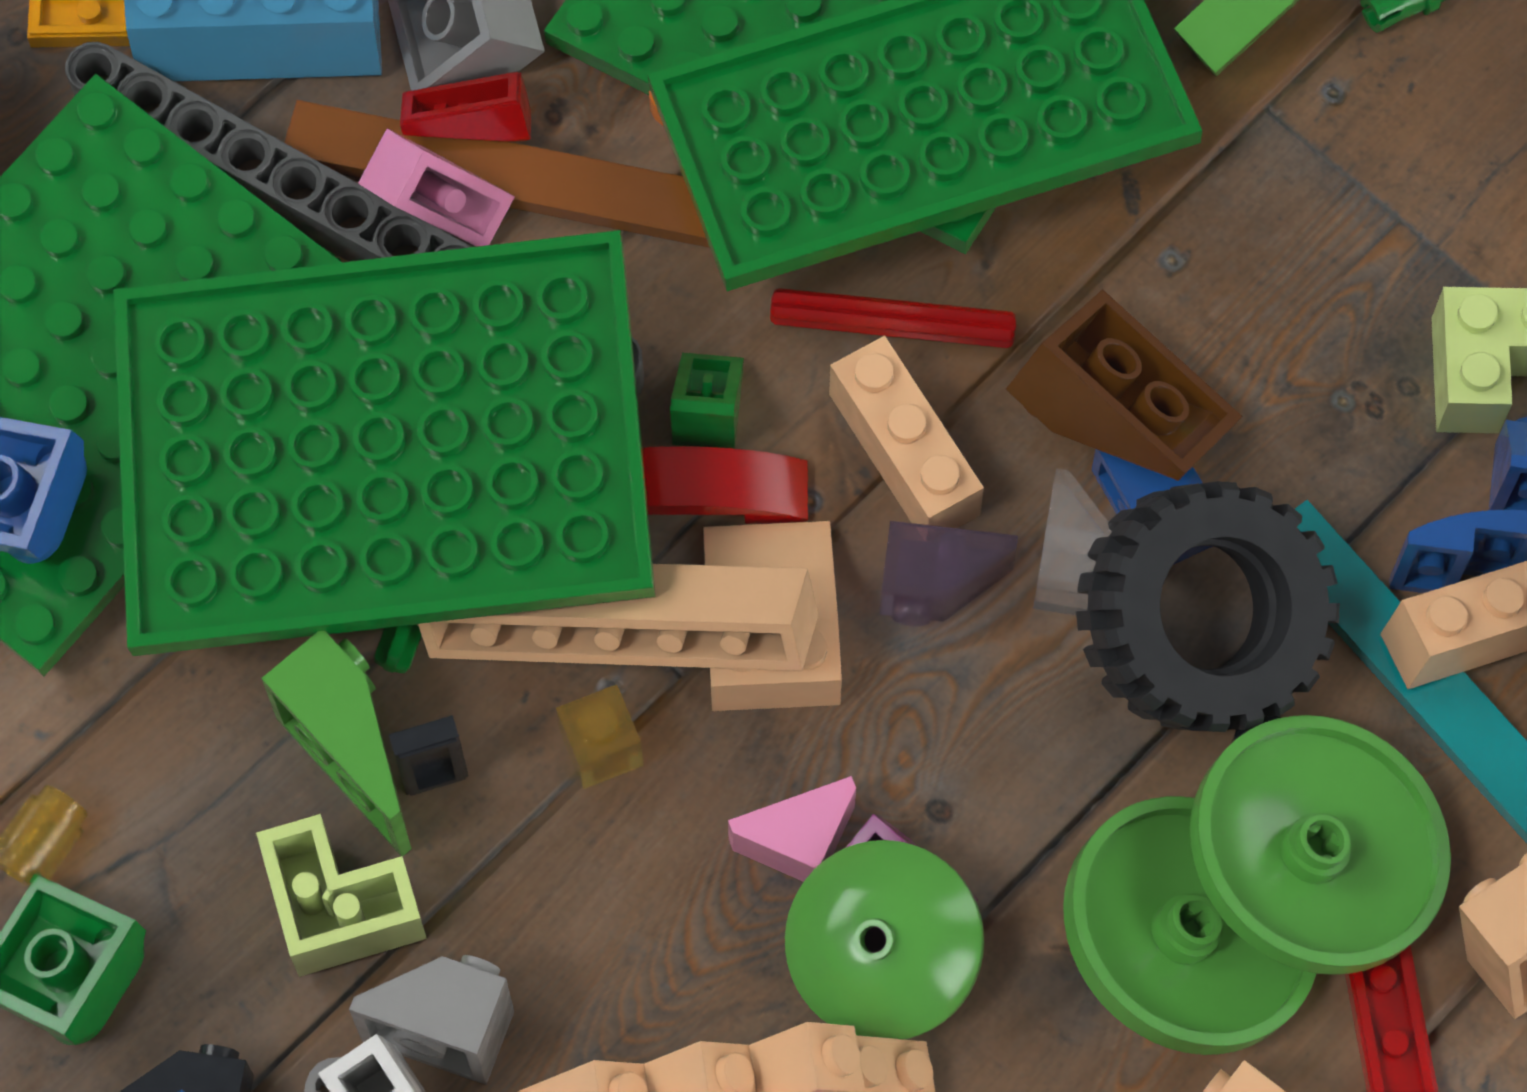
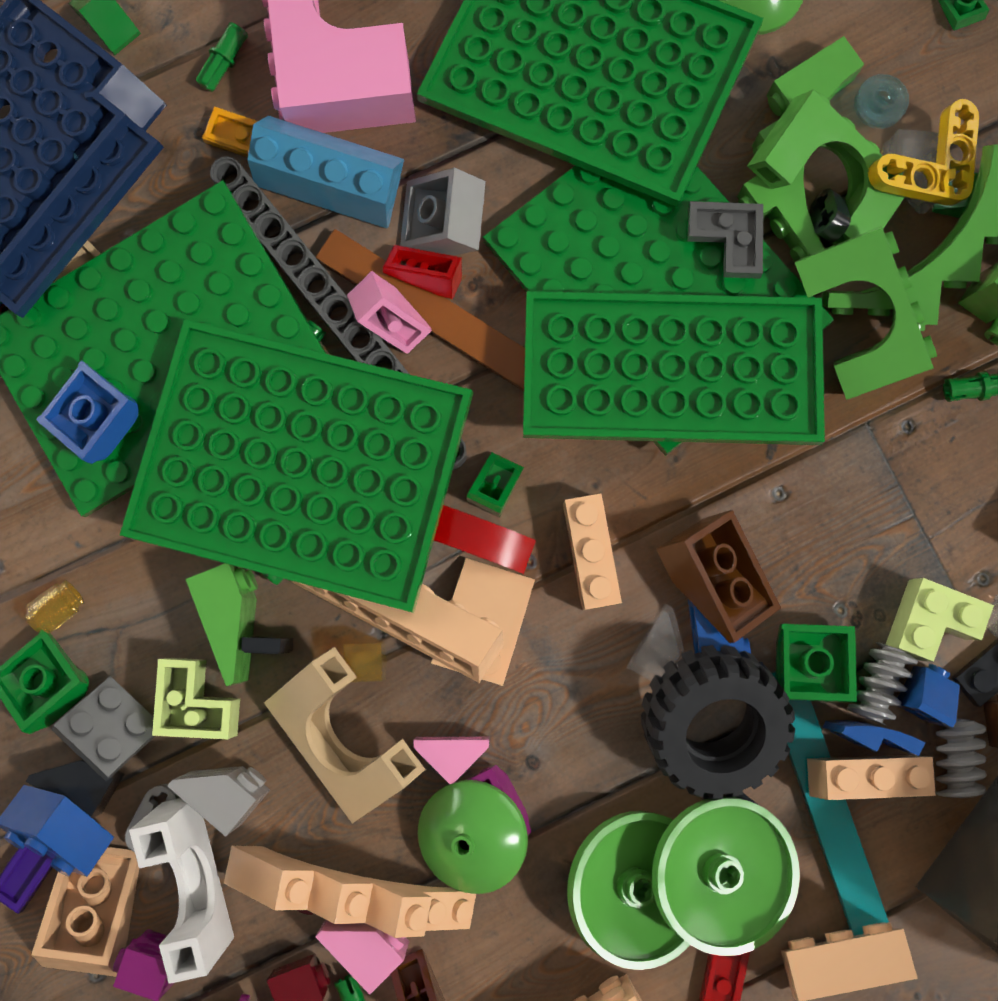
camera: 20 degrees right, 15 degrees up
red axle [770,288,1016,348] -> none
clear purple slope [880,521,1018,626] -> none
none -> dark grey plate [52,676,155,781]
none -> tan arch [264,647,425,824]
none -> green slope [776,624,857,702]
none -> light grey piece [847,642,918,726]

